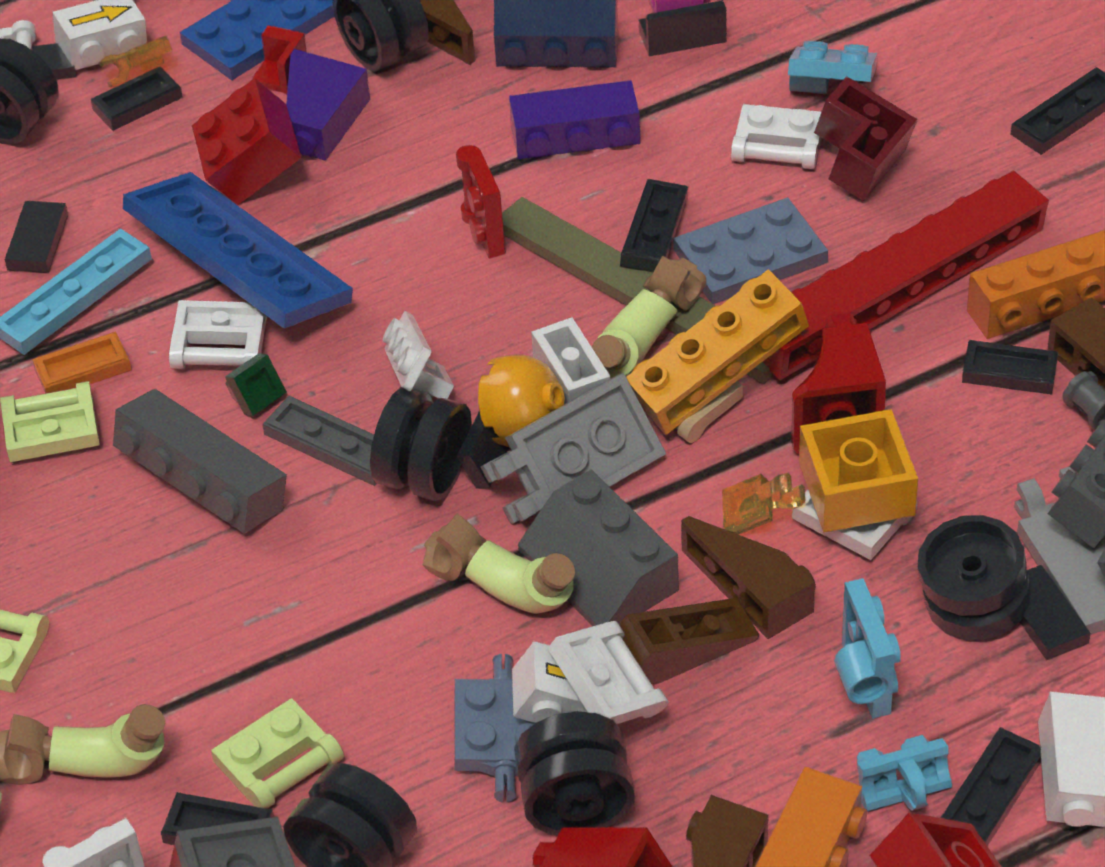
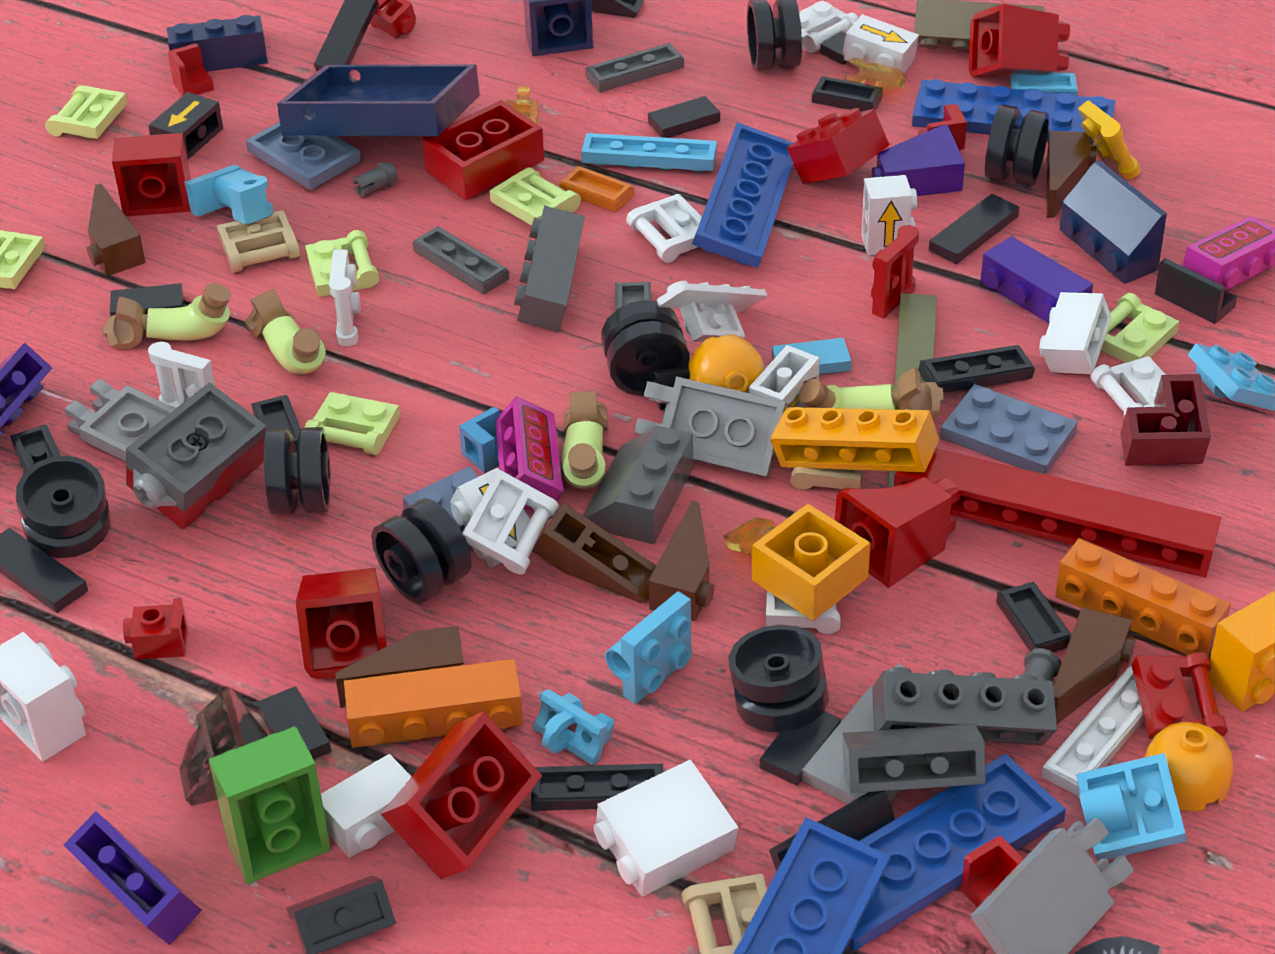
camera: 55 degrees right, 5 degrees down
dark green tile [225,353,287,416] -> none
none -> white plate [329,249,360,347]
none -> dark grey tile [413,226,509,295]
none -> dark azure panel [459,407,501,473]
none -> dark pink brick [495,396,564,513]
none -> medium azure tile [772,338,851,375]
none -> white brick [861,175,917,256]
none -> black tile [929,193,1020,264]
none -> white brick [1039,292,1112,374]
none -> yellowish green plate [1101,293,1179,363]

